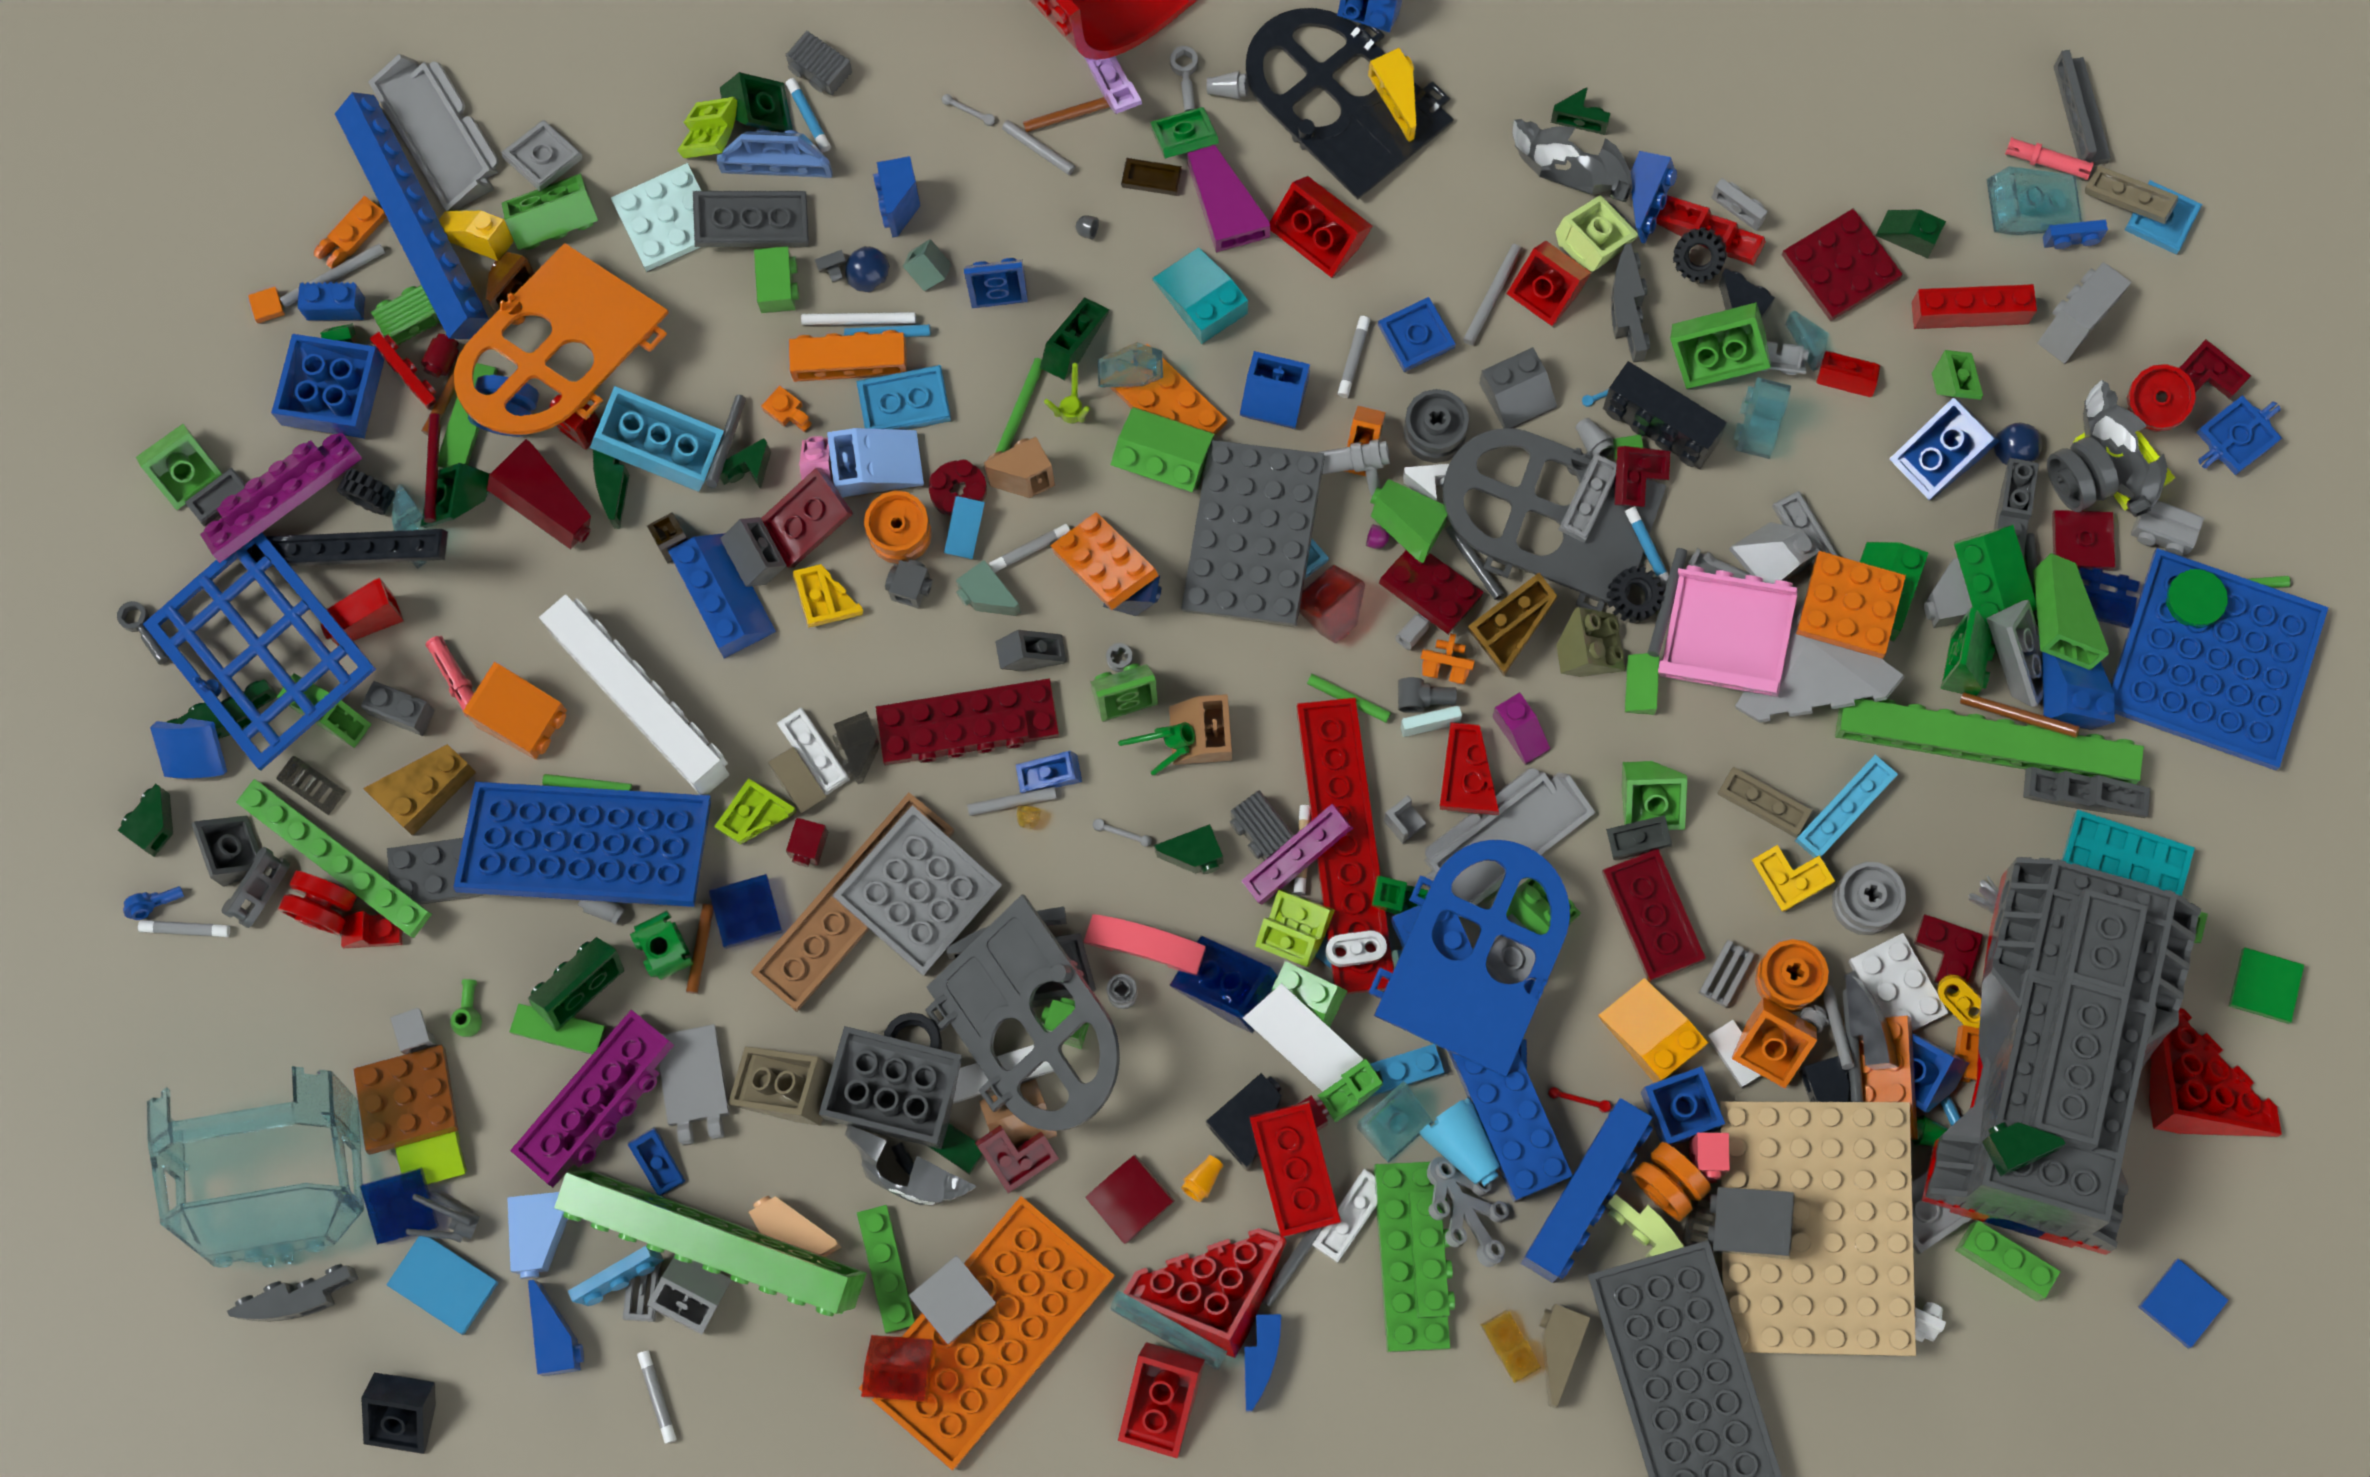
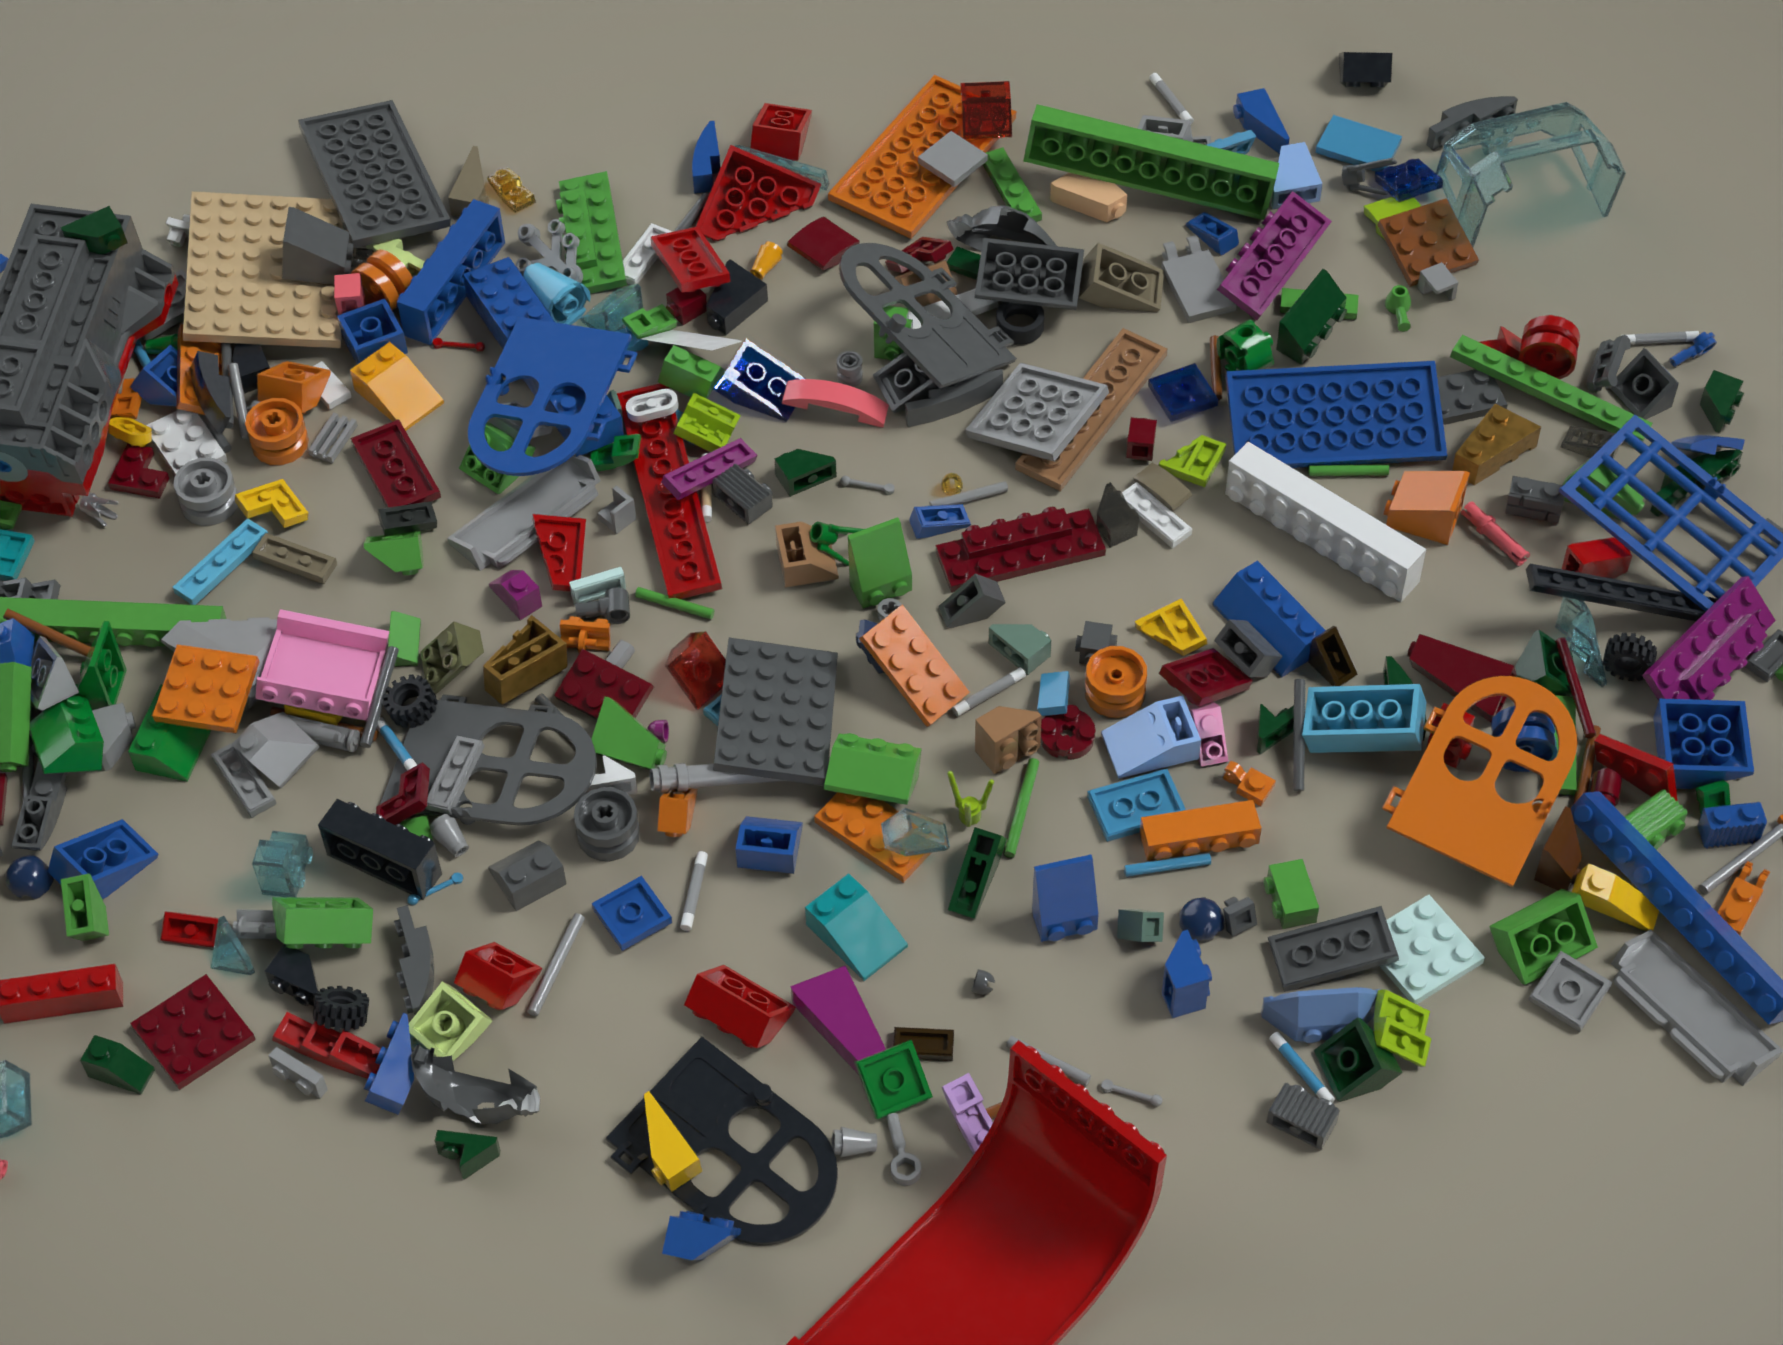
camera: 170 degrees right, 20 degrees down
white bar [801,312,916,325] -> none

